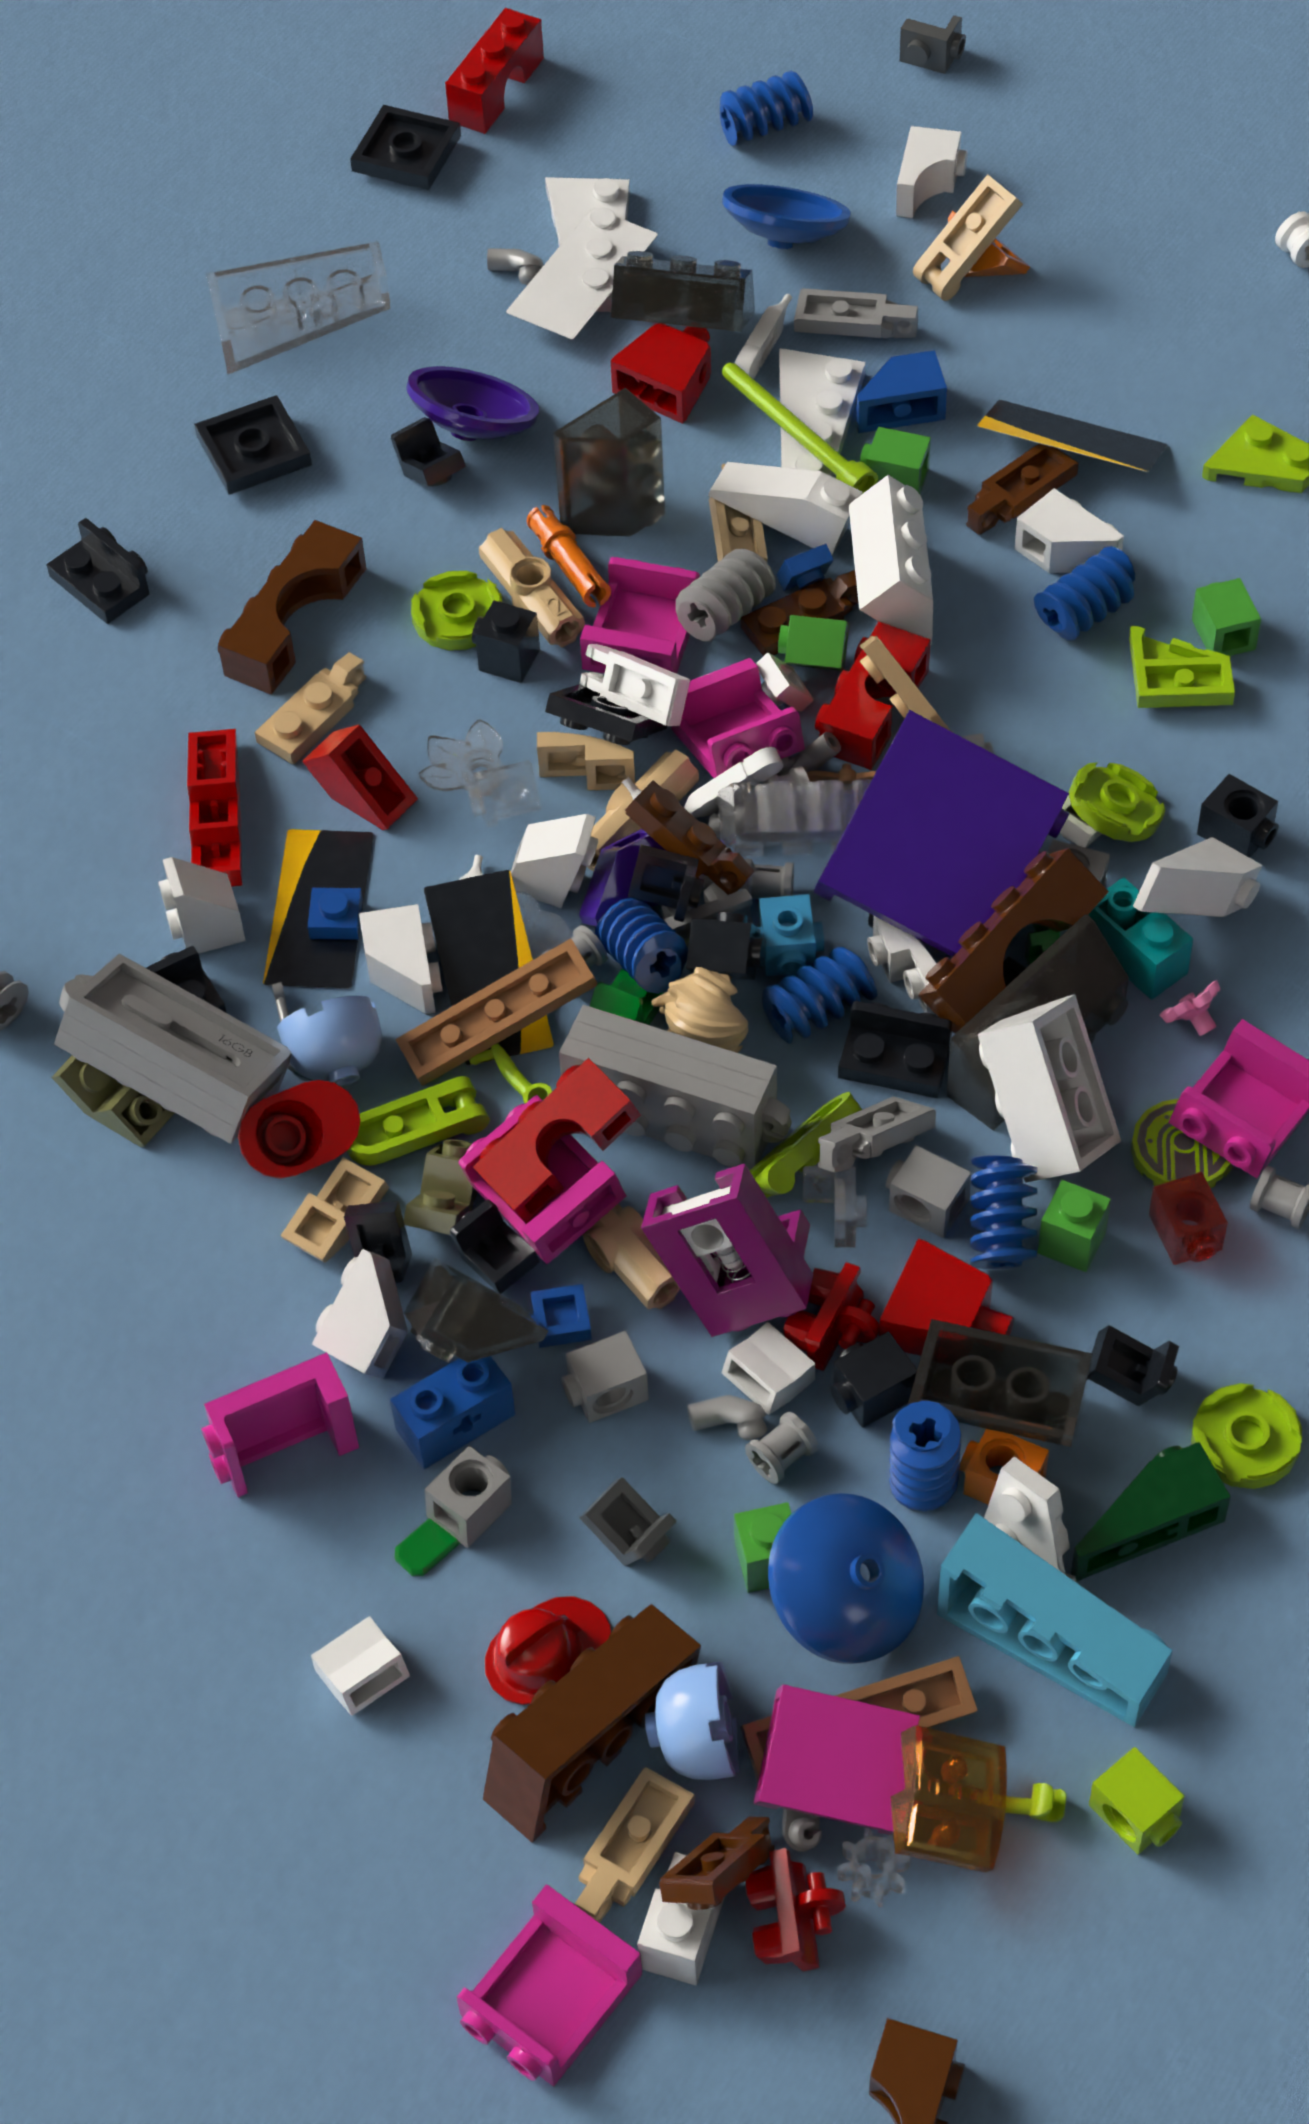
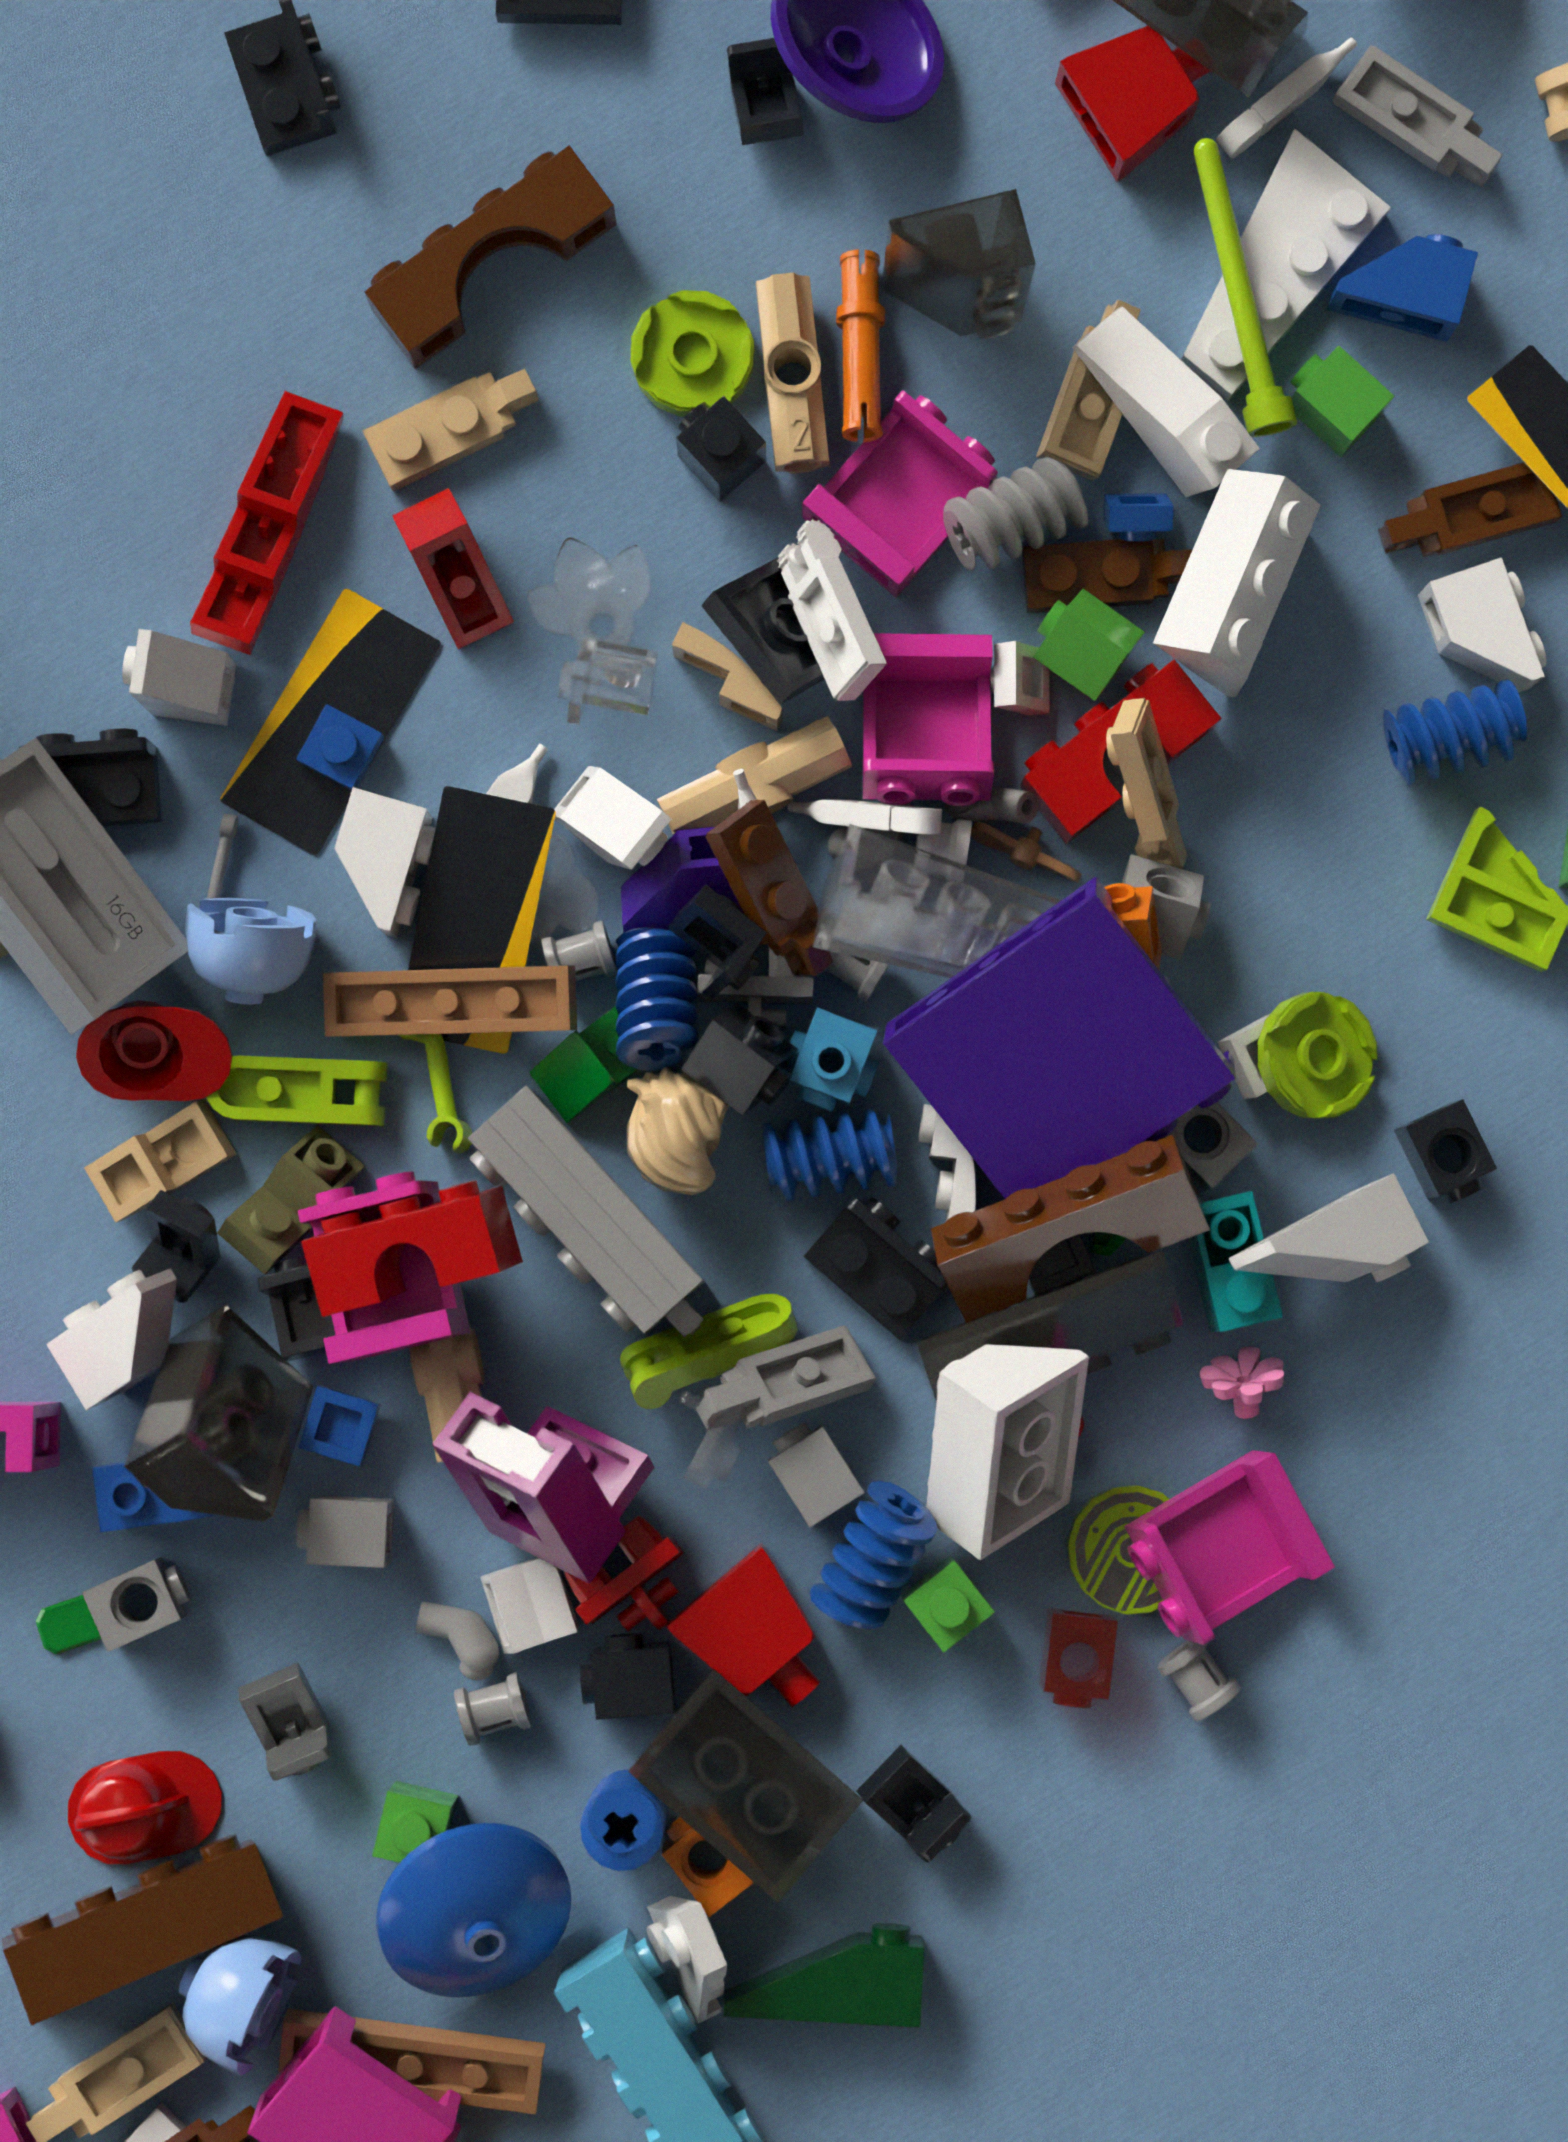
camera: 20 degrees right, 30 degrees up
lime tile [1191,1383,1302,1489] -> none

